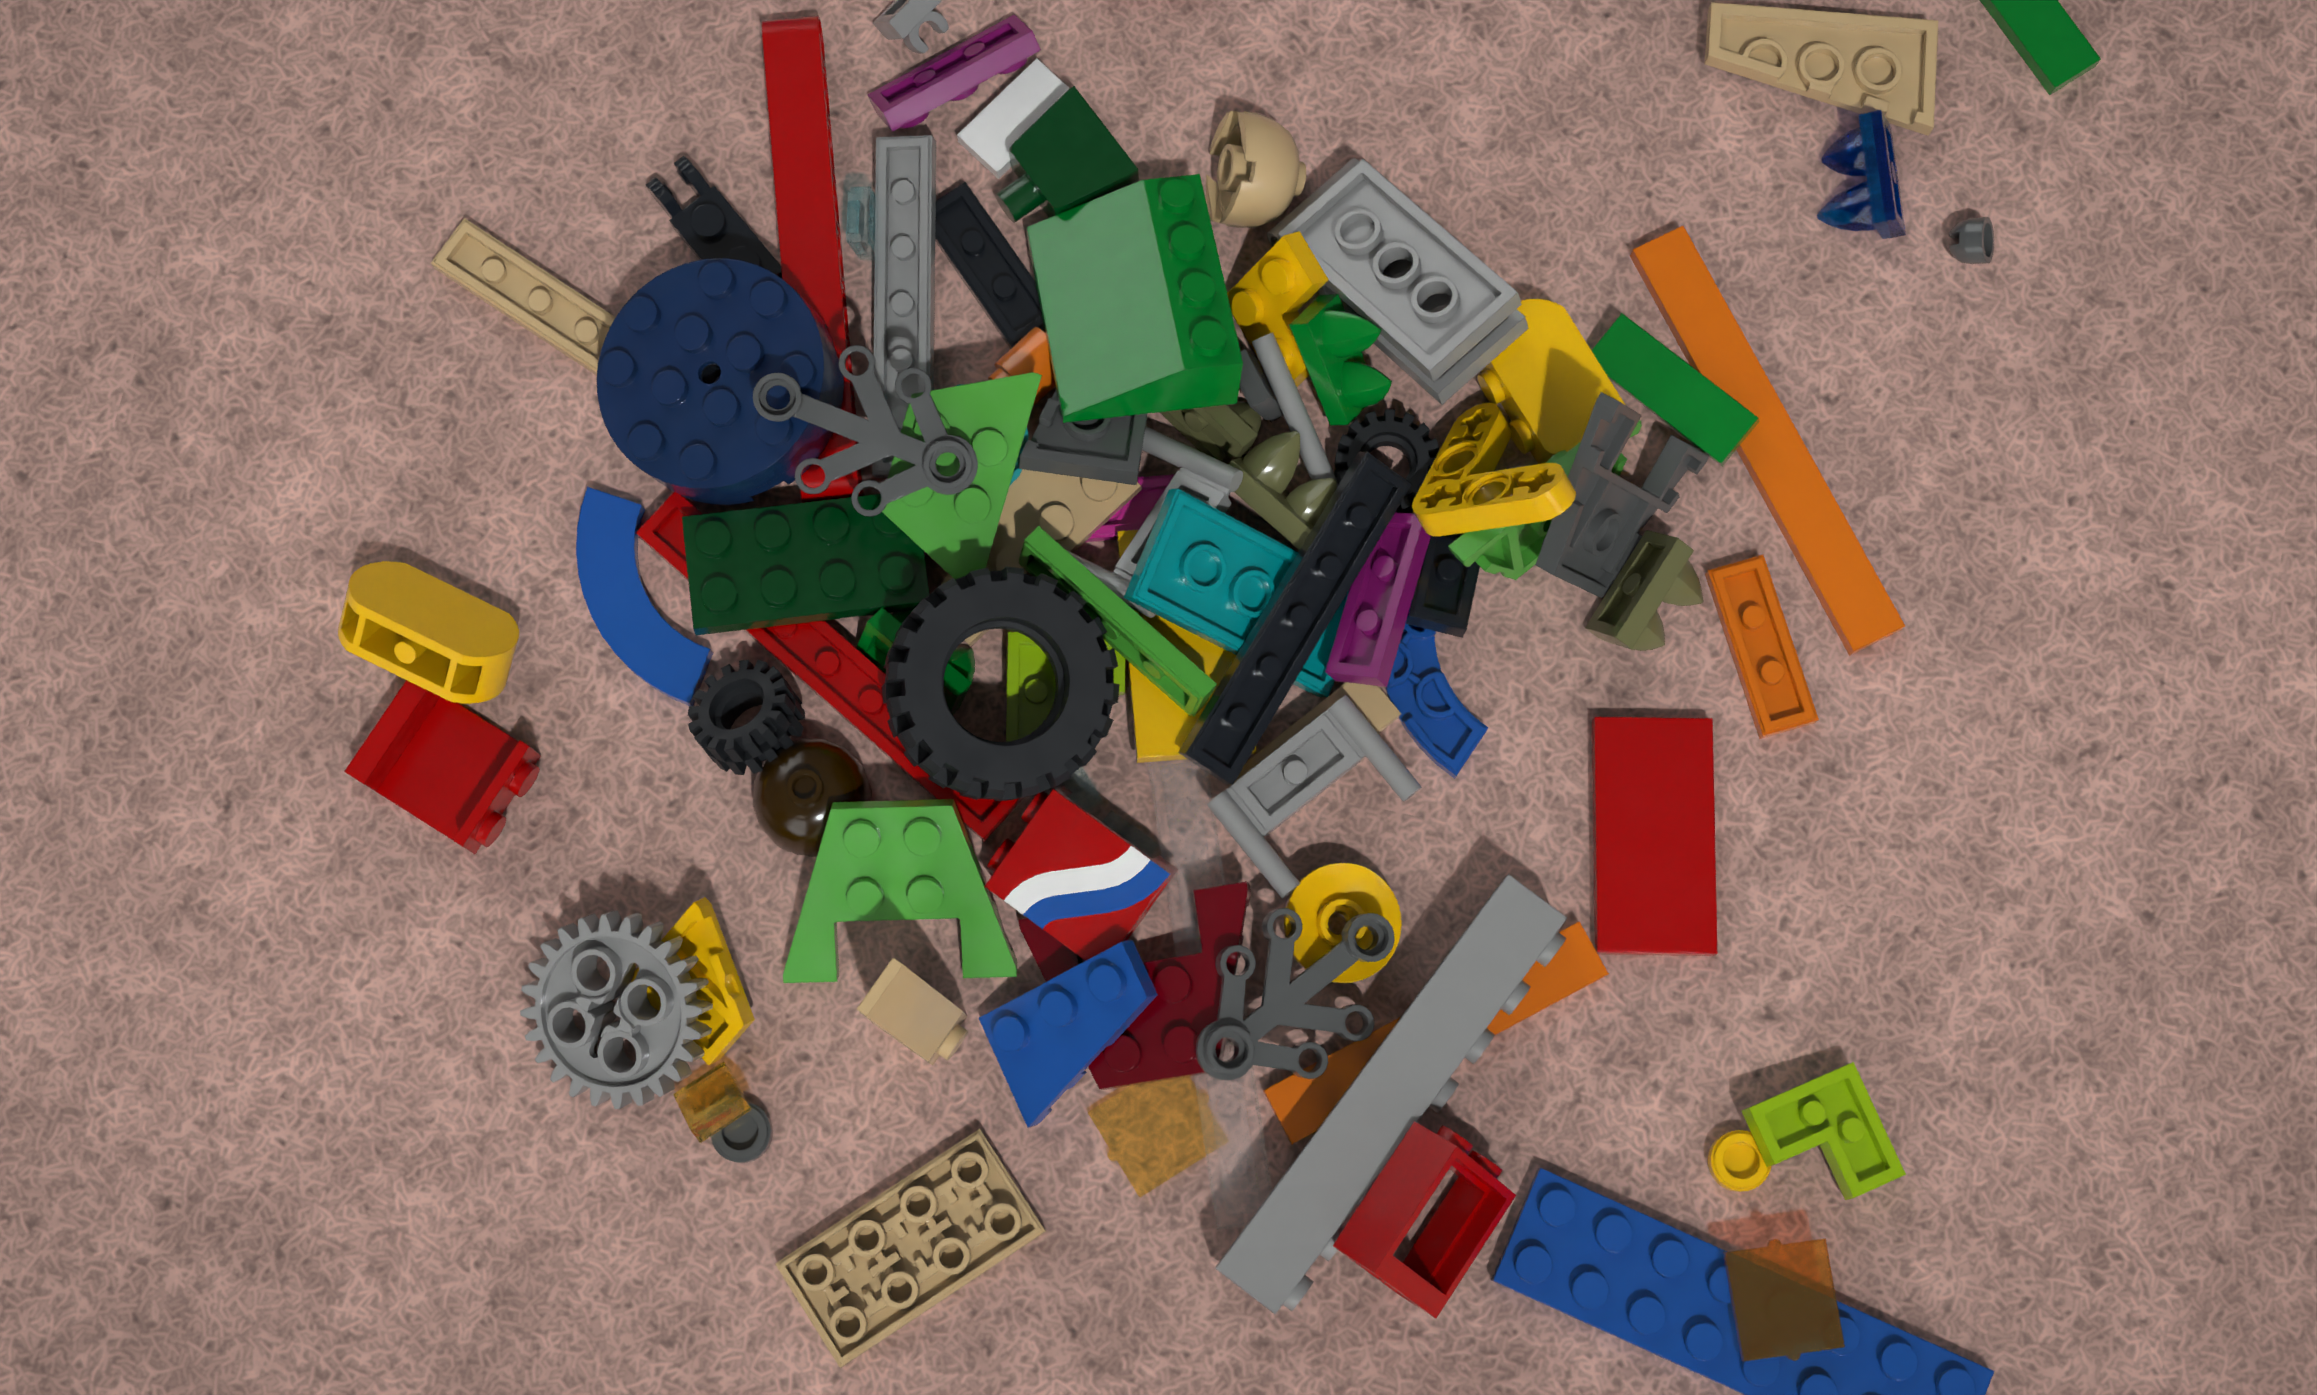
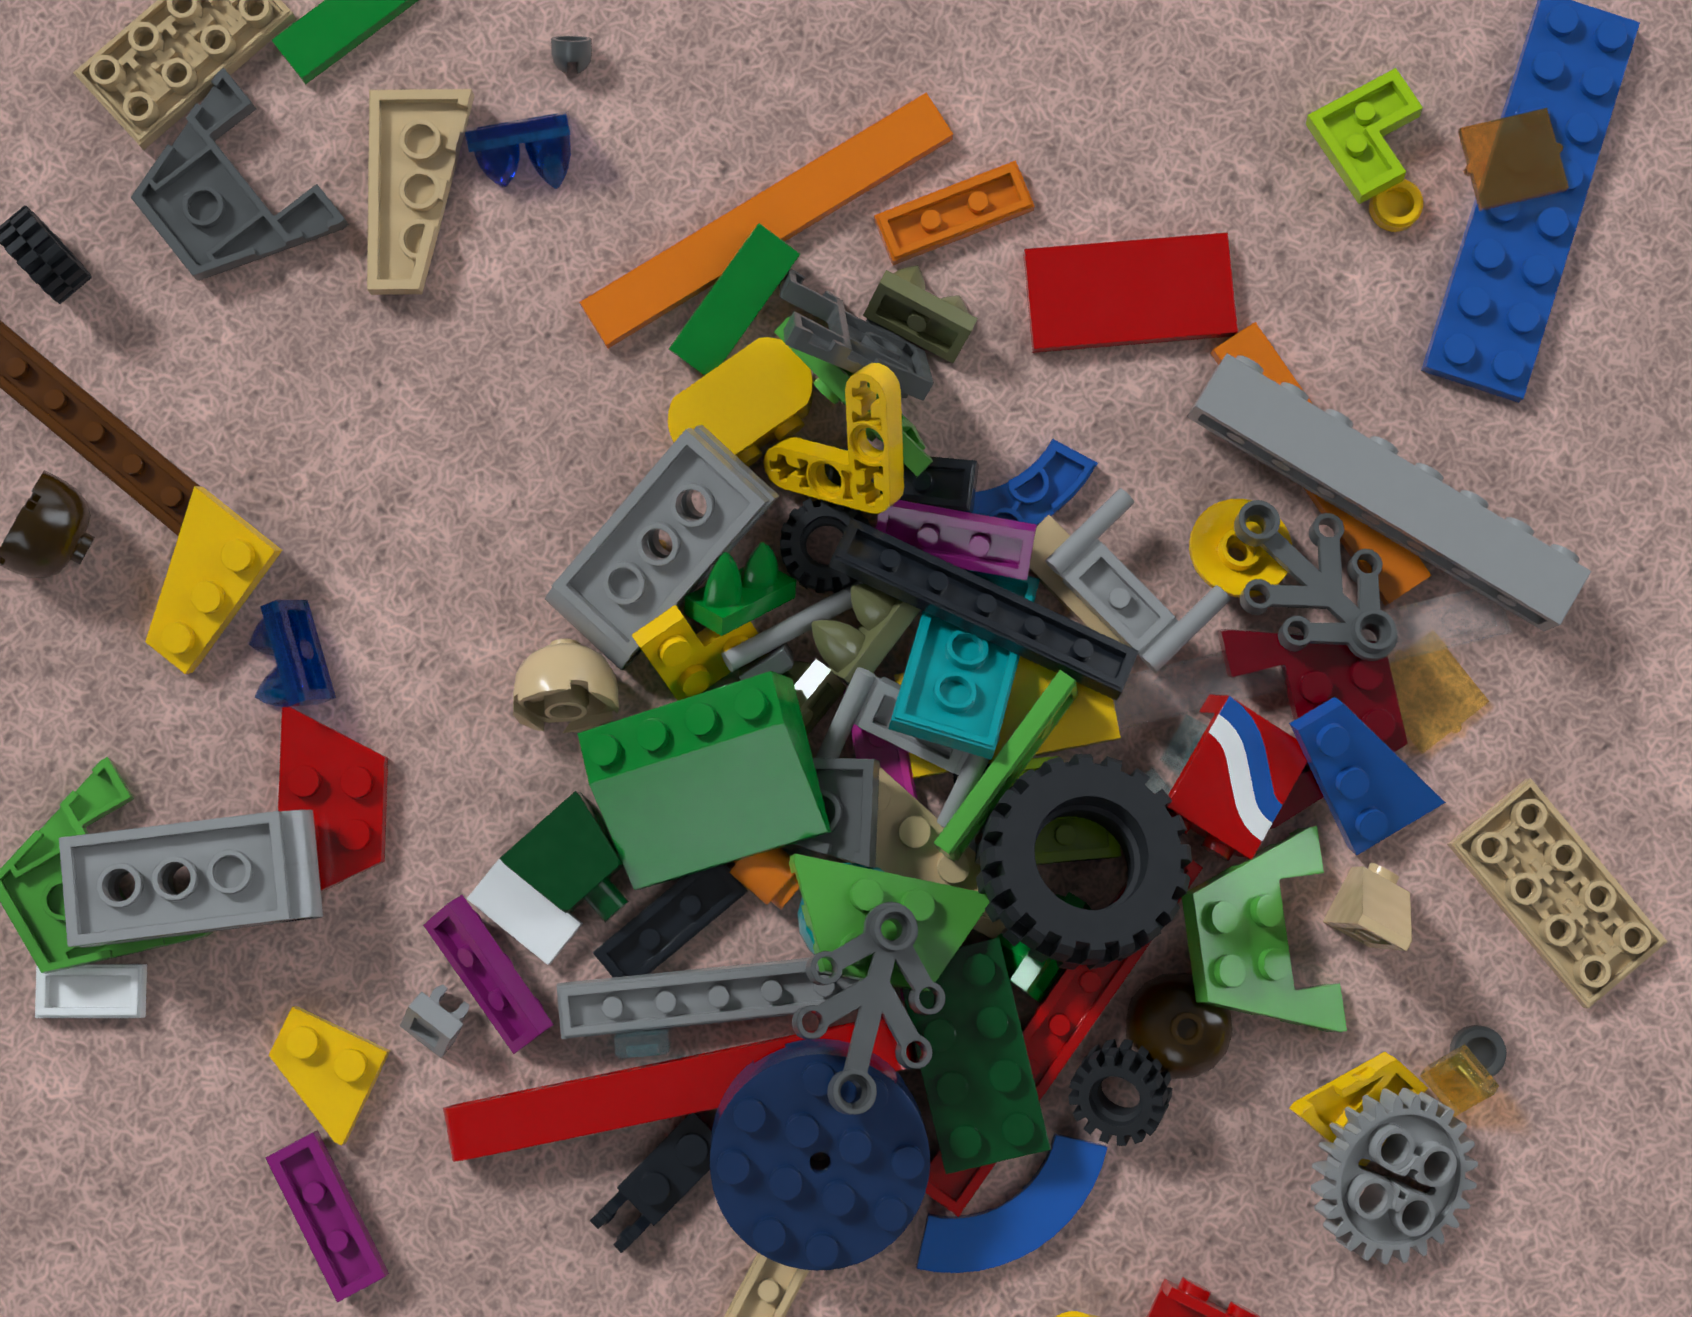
camera: 100 degrees left, 5 degrees up
red window [1333,1121,1516,1319] -> none

